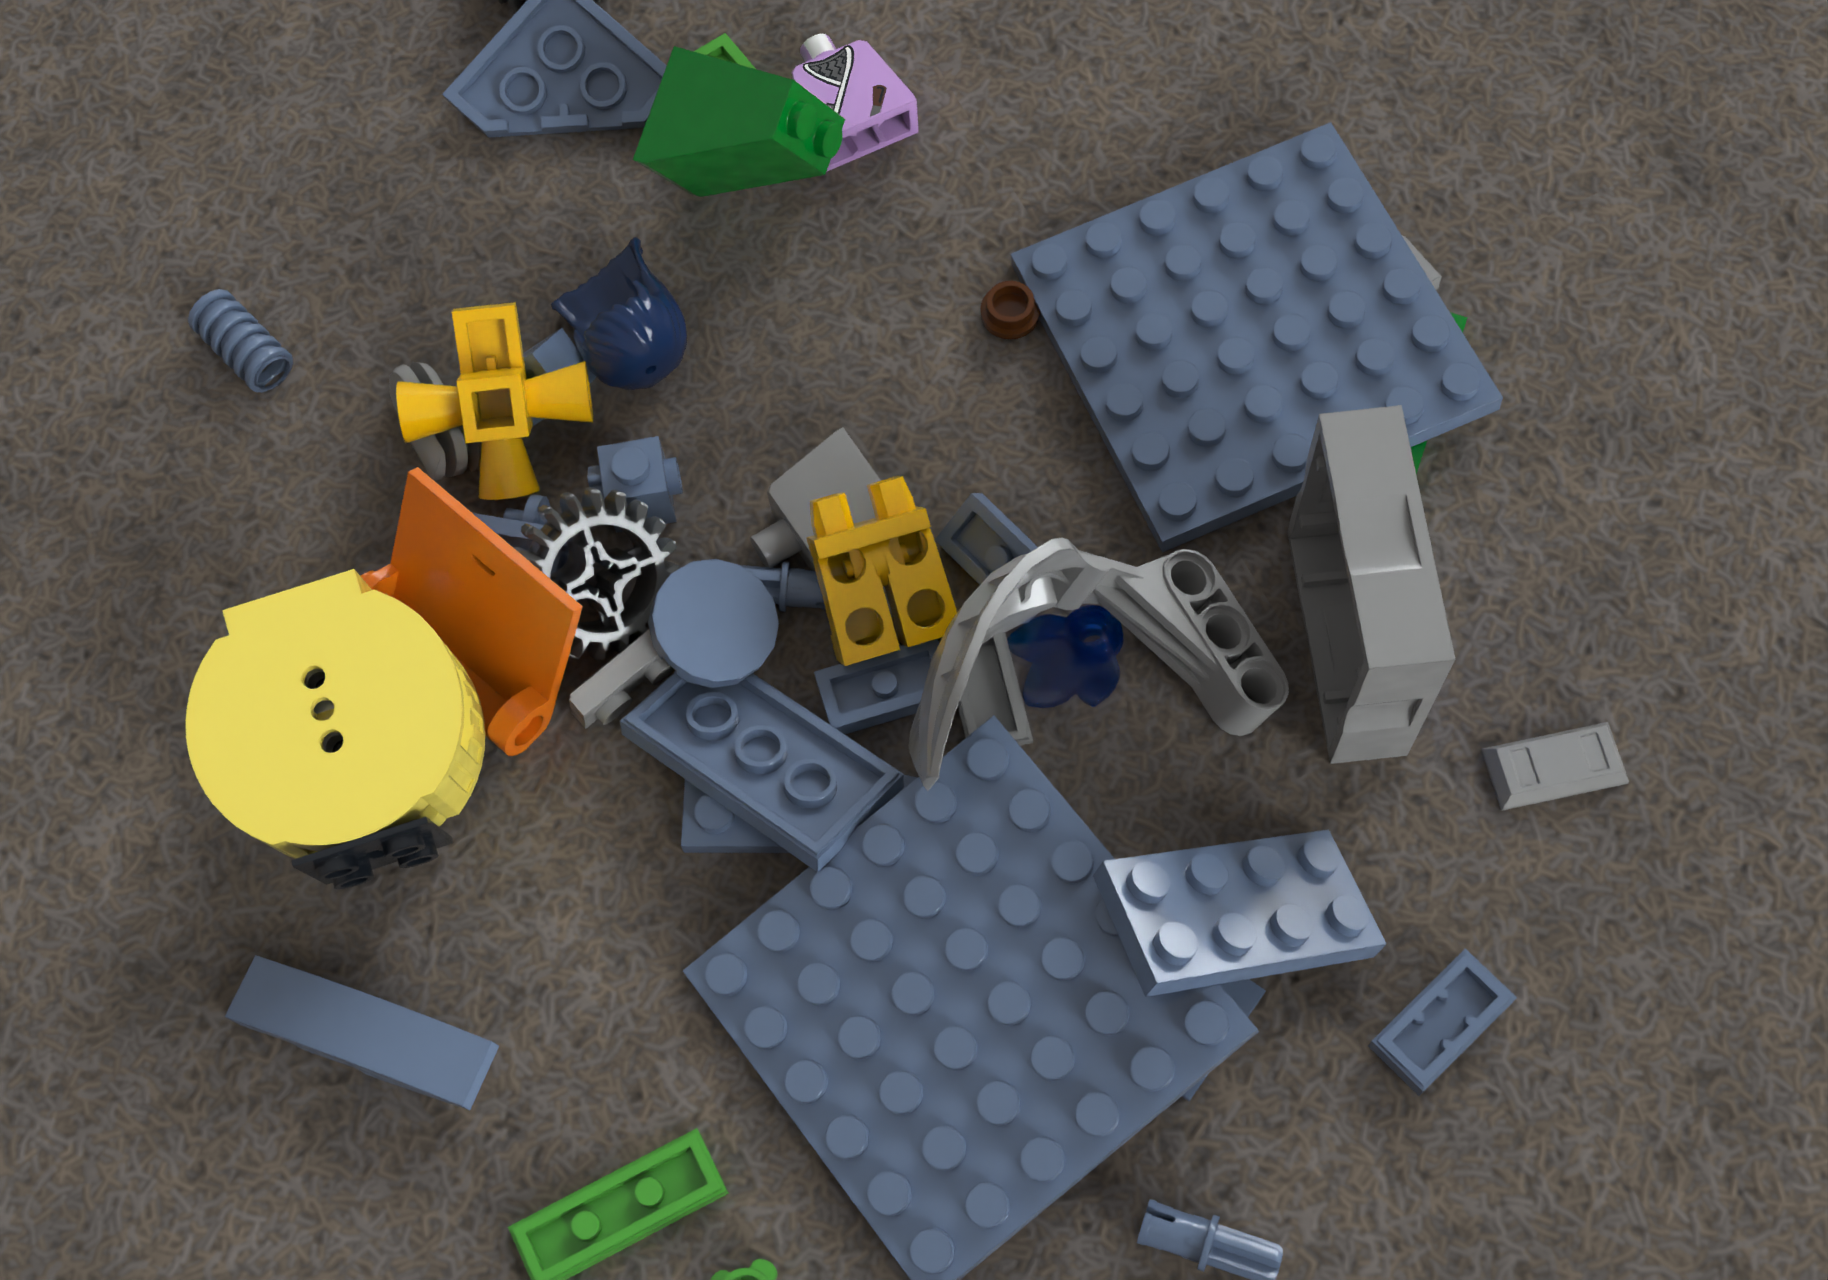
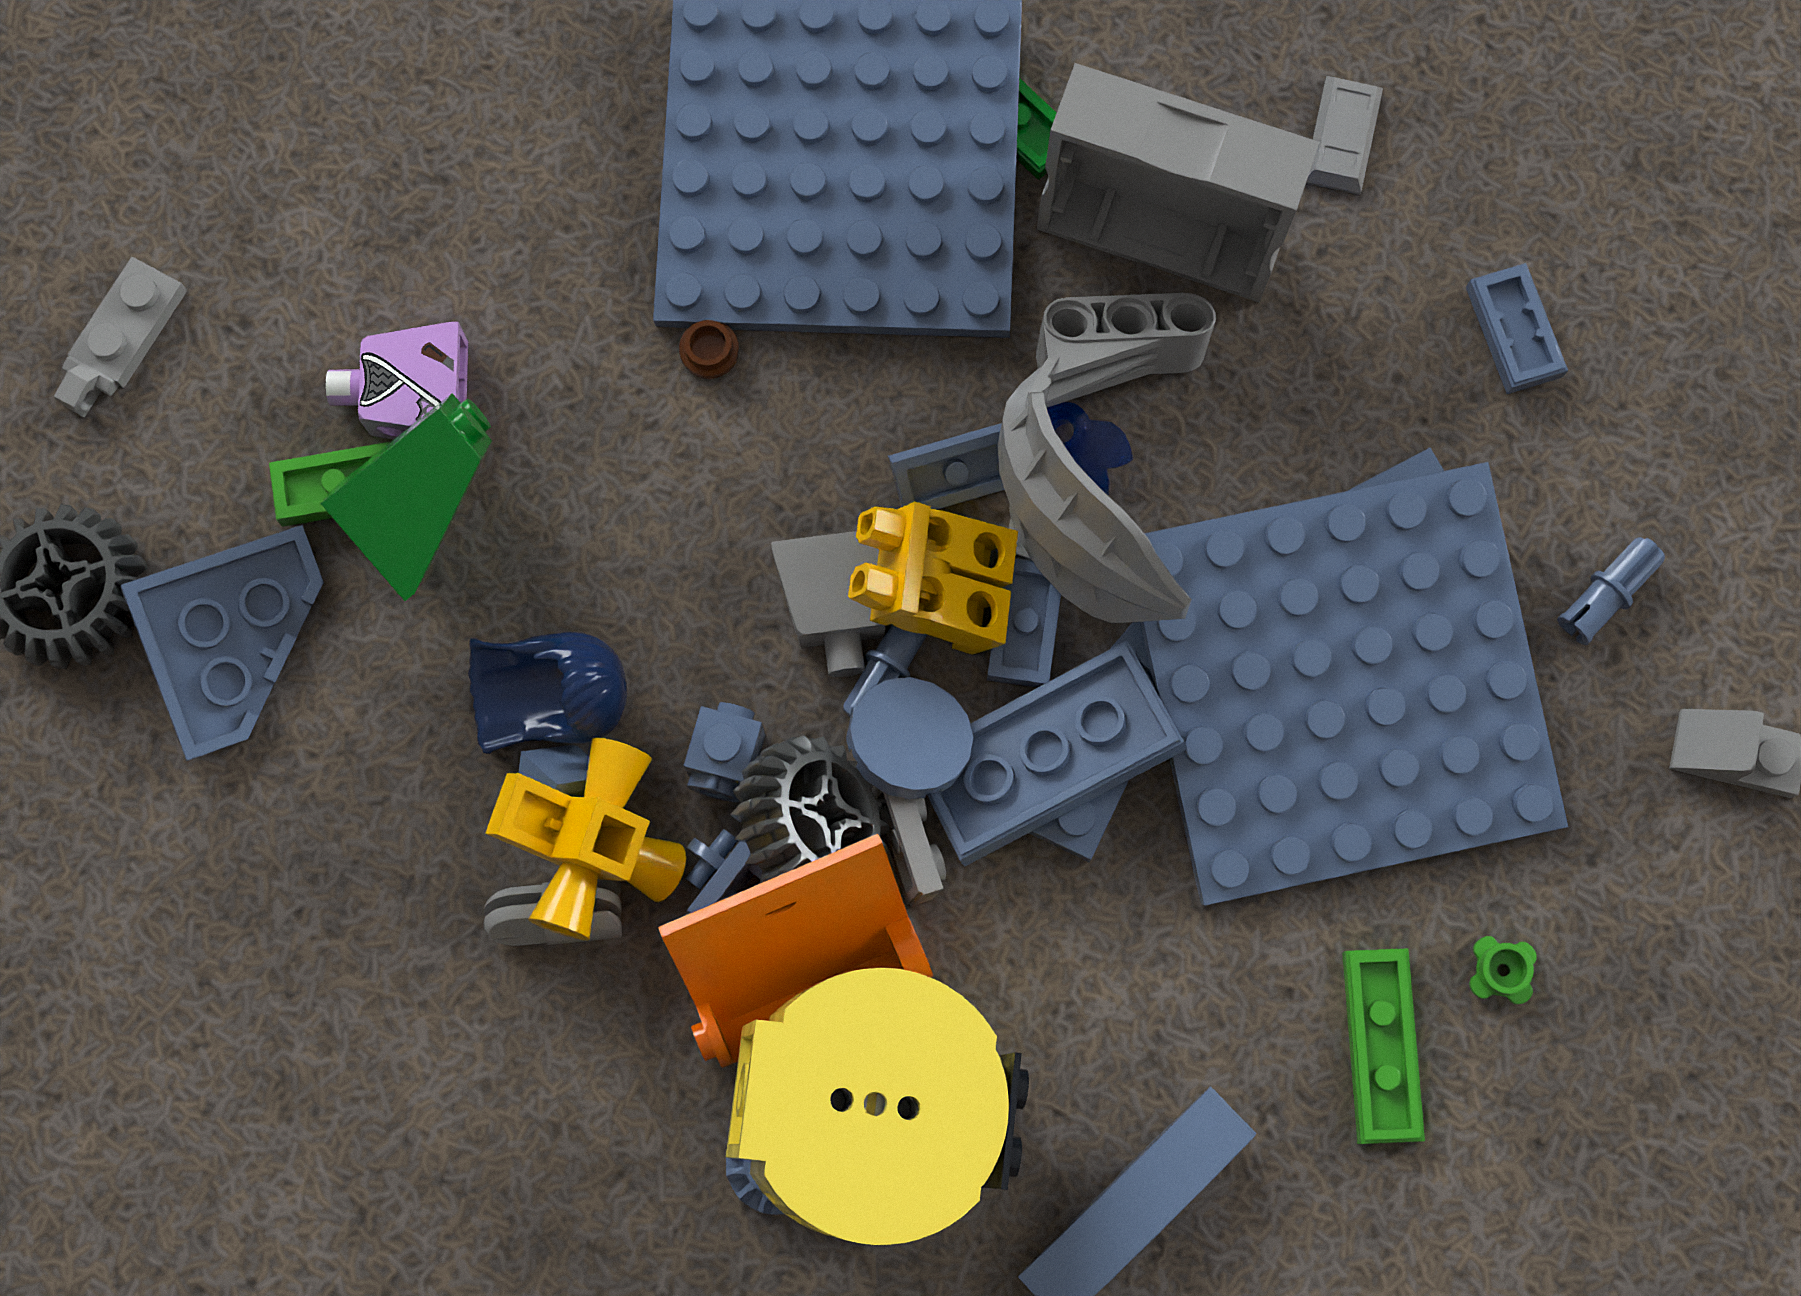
camera: 70 degrees left, 10 degrees up
sand blue piece [188,289,293,393] -> none
sand blue plate [1093,829,1387,997] -> none

